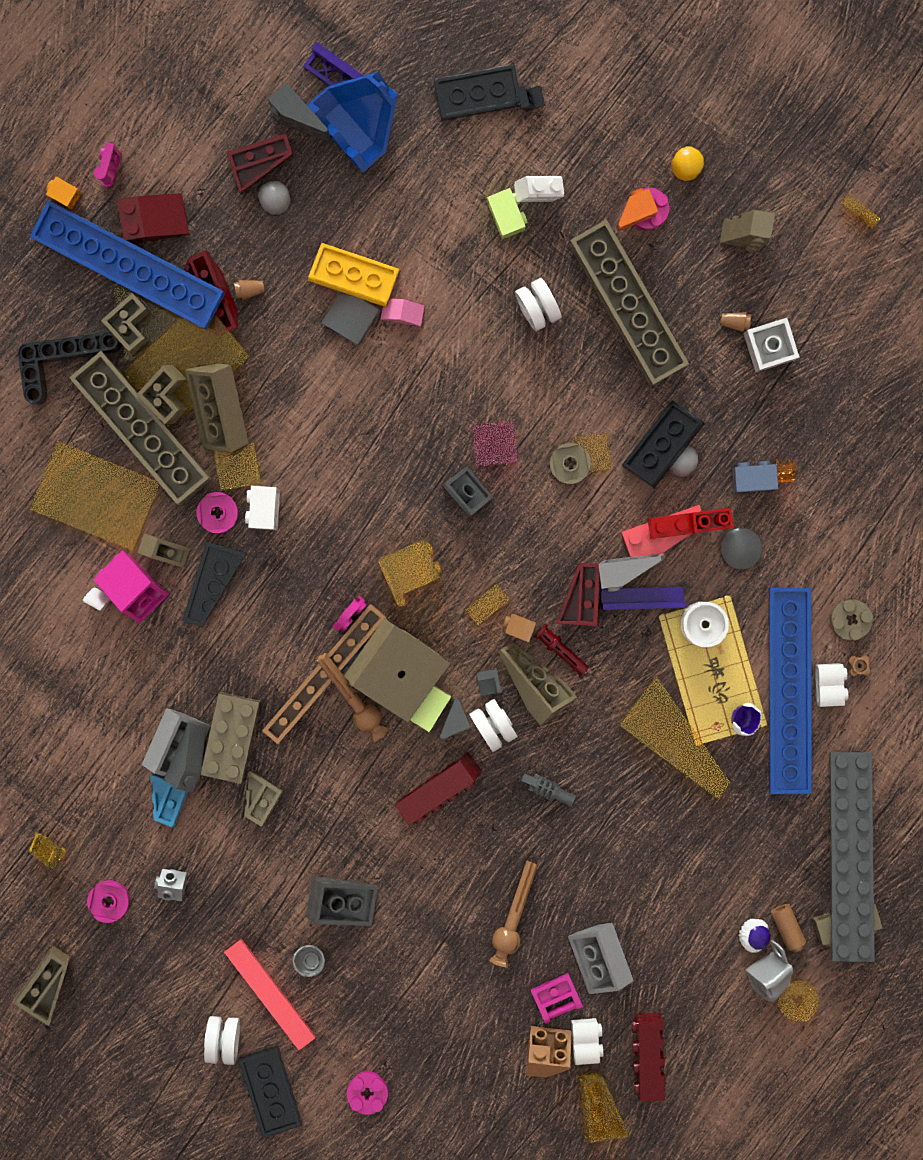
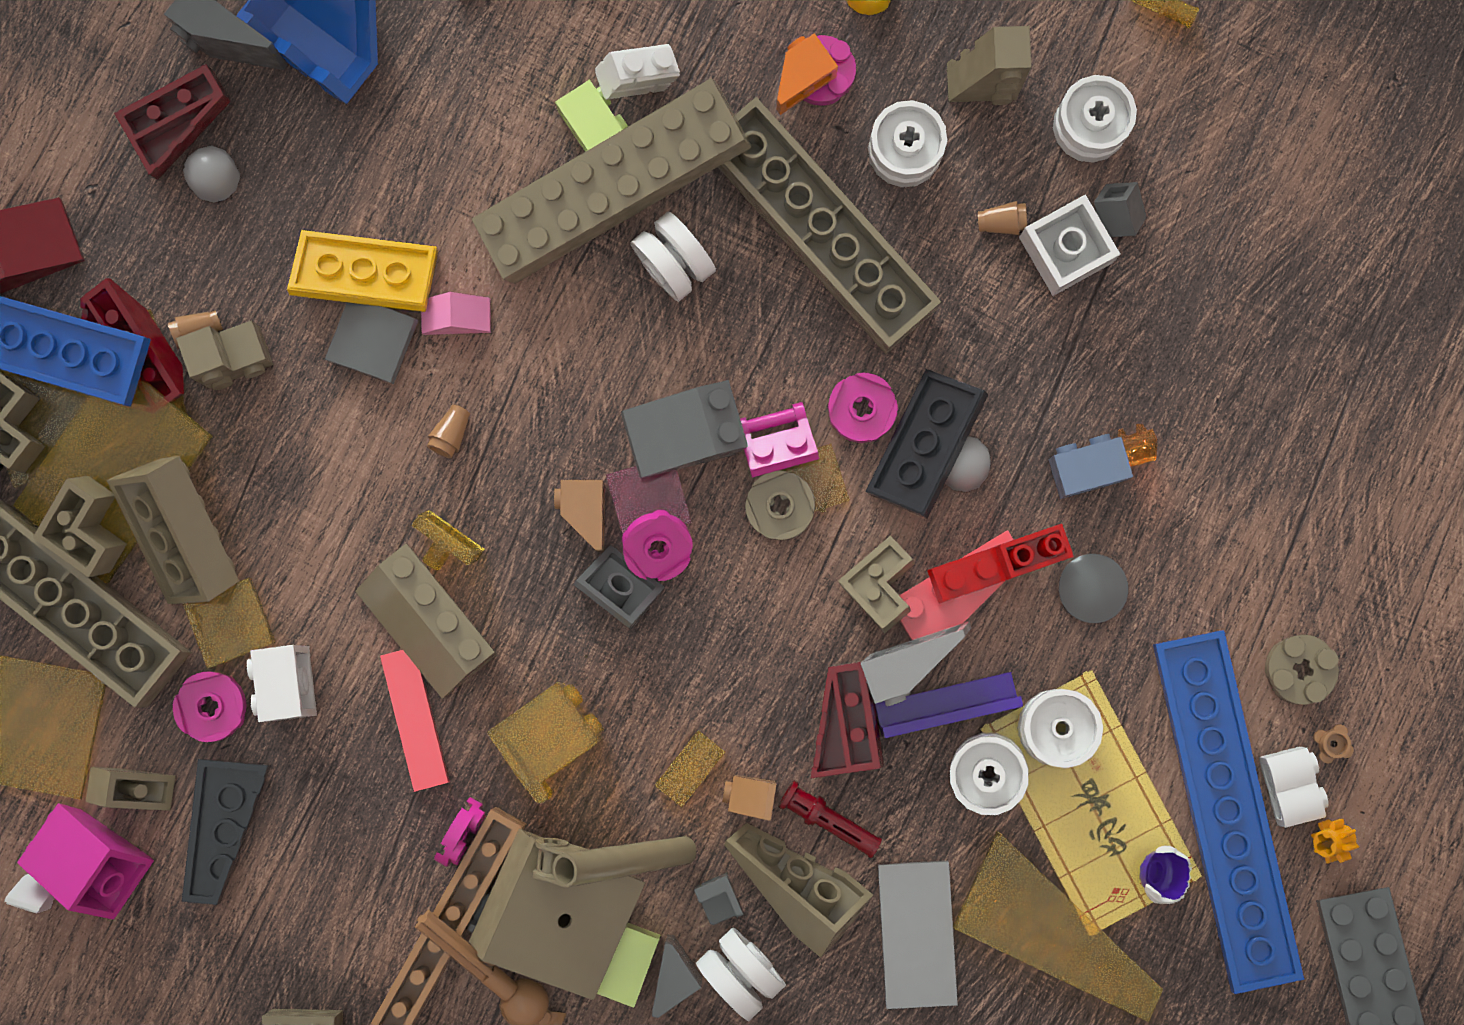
camera: 10 degrees left, 5 degrees down
none -> dark tan brick [176,320,274,390]
none -> dark tan slope [355,544,497,699]
none -> coral tile [380,650,450,792]
none -> clear yellow tile [411,510,485,570]
none -> medium nougat cone [427,404,470,458]
none -> dark tan brick [471,78,752,284]
none -> dark tan axle [532,836,696,888]
none -> medium nougat slope [554,480,605,552]
none -> dark grey slope [621,380,748,479]
none -> dark pink plate [622,510,693,581]
none -> plate [740,402,819,477]
none -> dark pink plate [828,373,898,443]
none -> dark tan plate [838,536,915,633]
none -> white wheel [868,100,947,187]
none -> light grey tile [877,861,958,1009]
none -> white wheel [950,733,1028,815]
none -> white wheel [1053,75,1137,162]
none -> dark grey panel [1094,182,1146,237]
none -> light orange gear [1311,818,1359,863]

